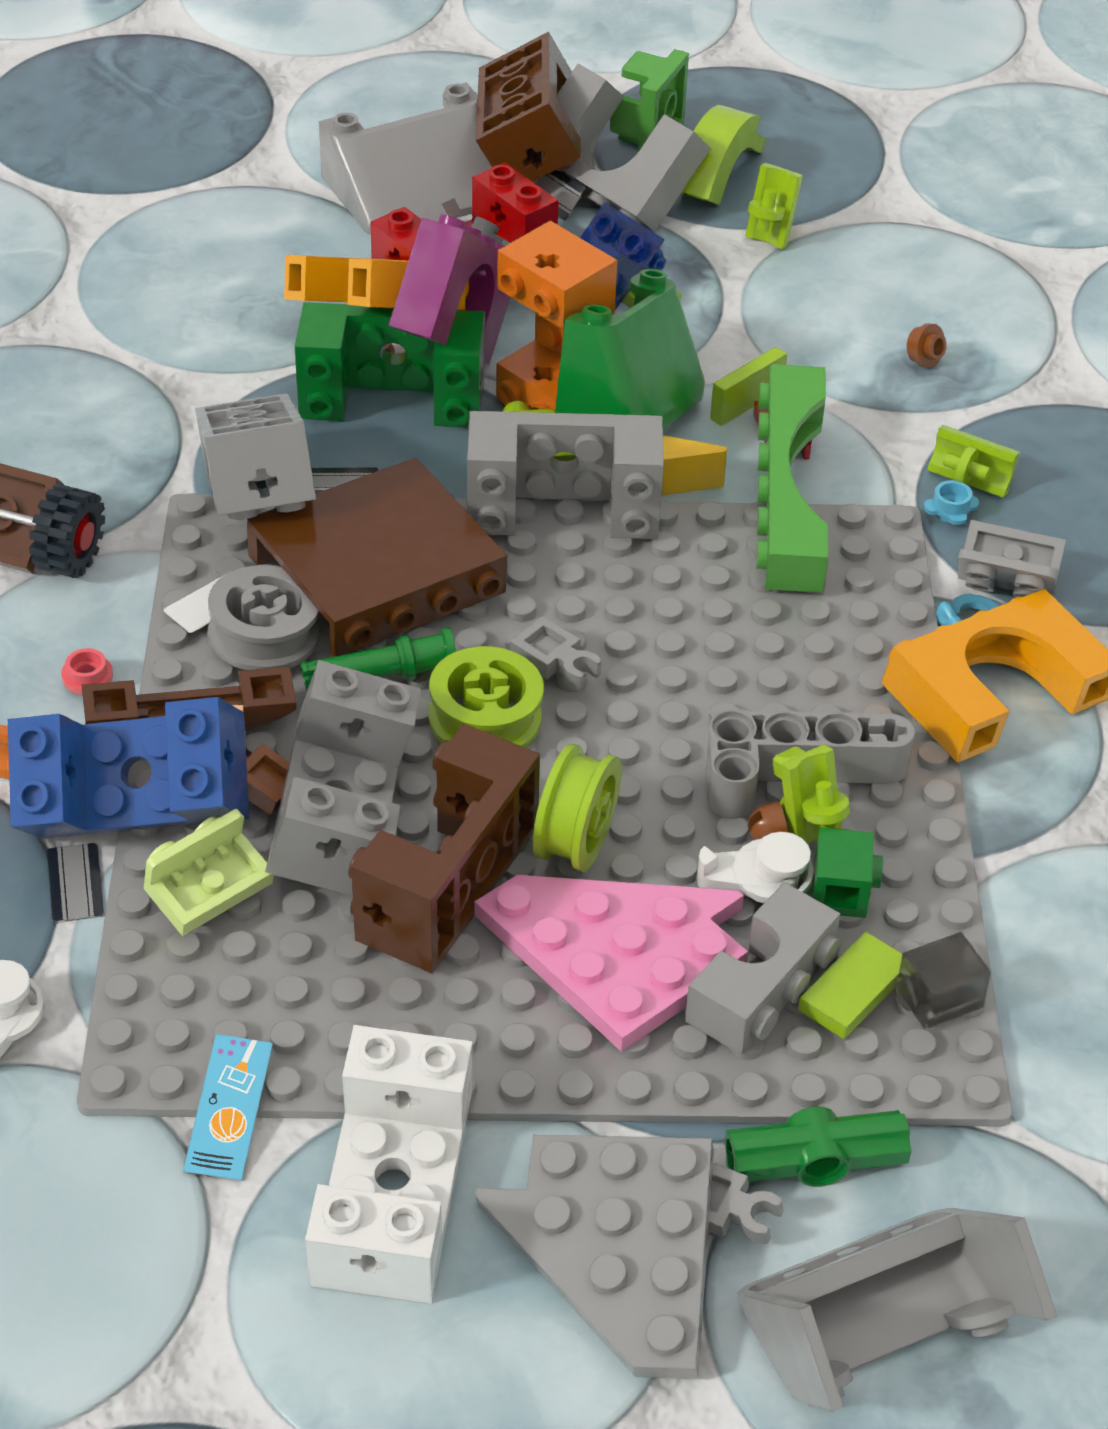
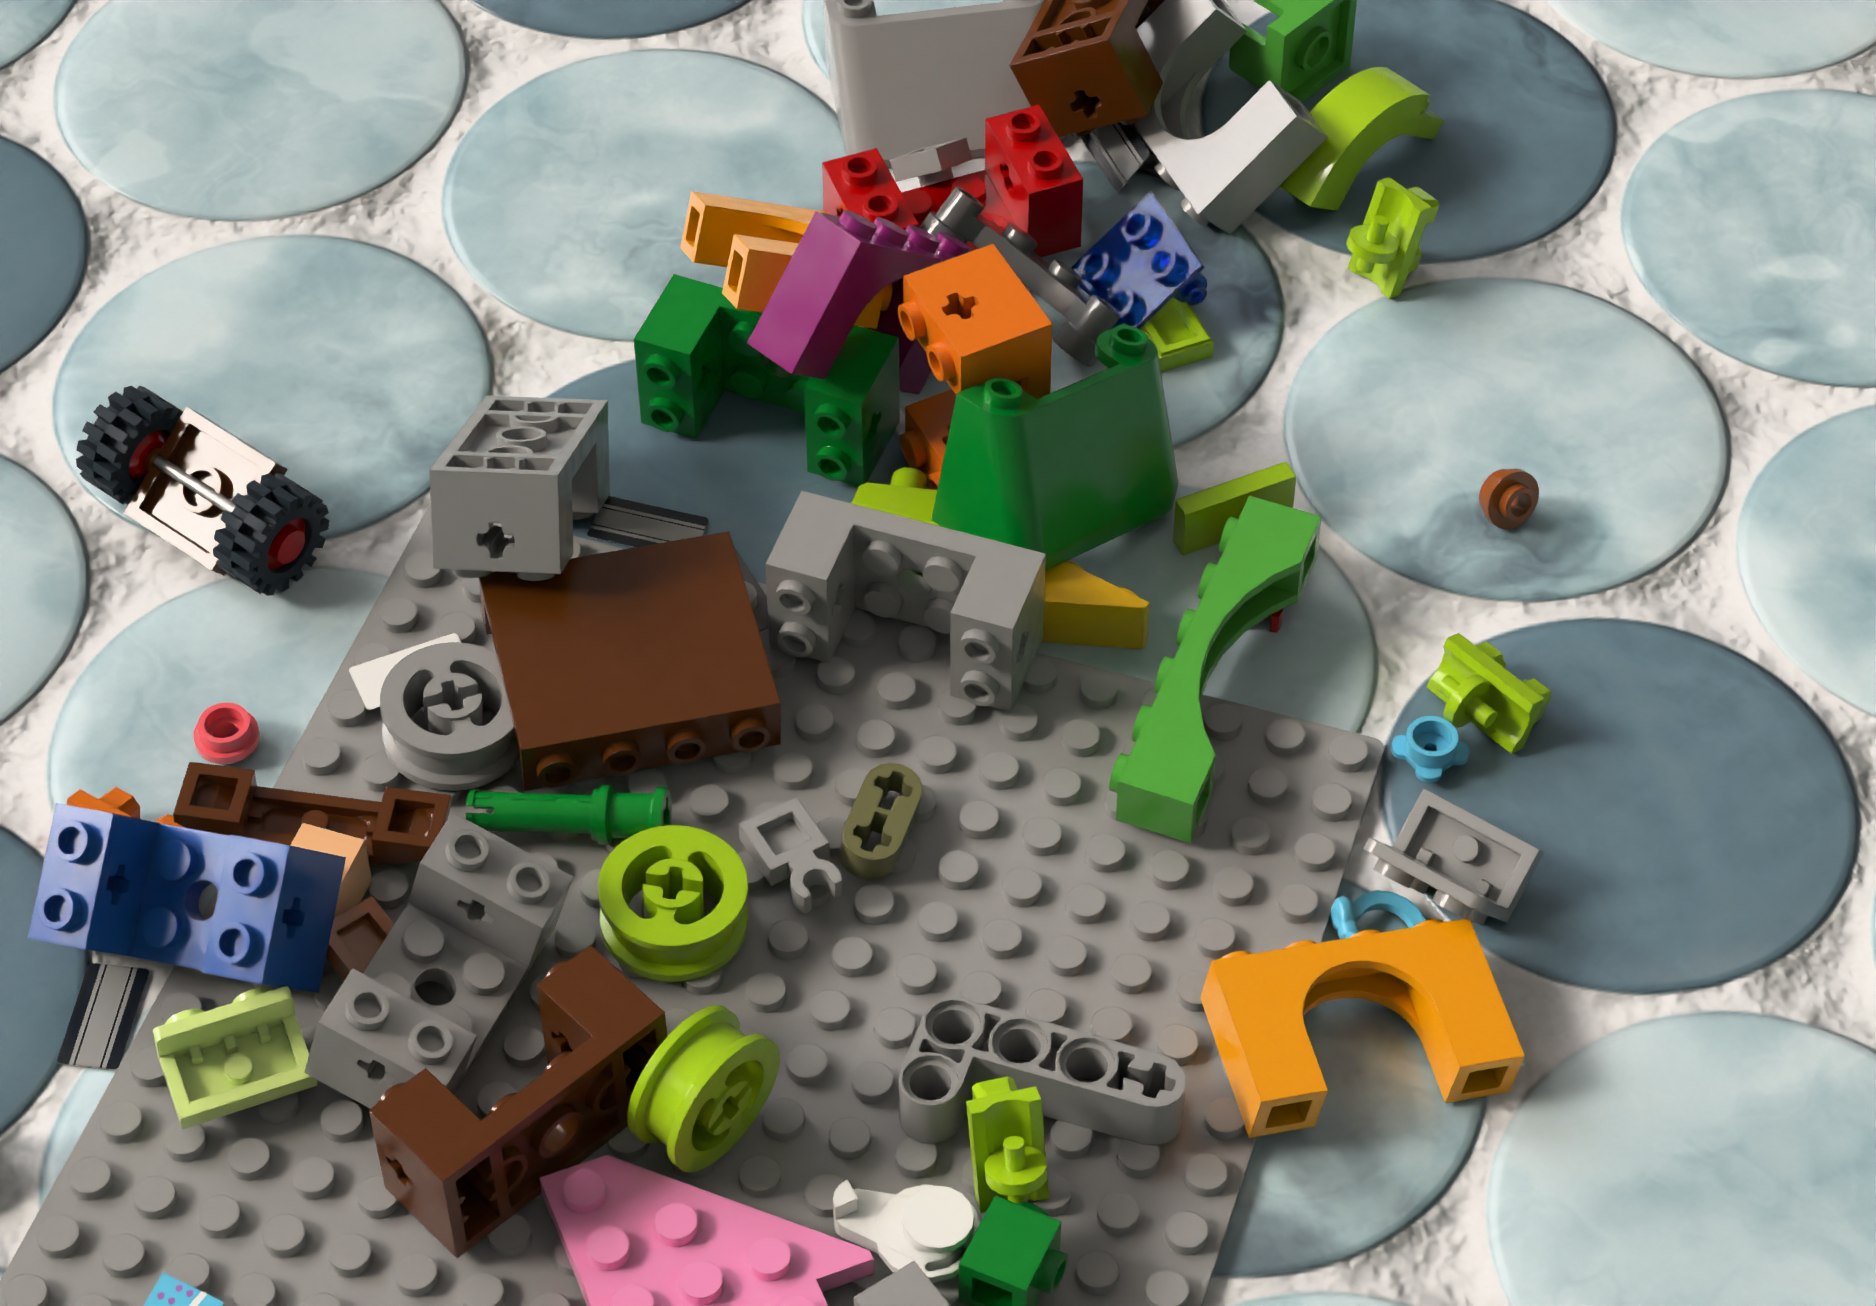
camera: 20 degrees right, 5 degrees up
dark orange hinge [747,801,789,840] -> none
none -> olive beam [839,763,923,880]

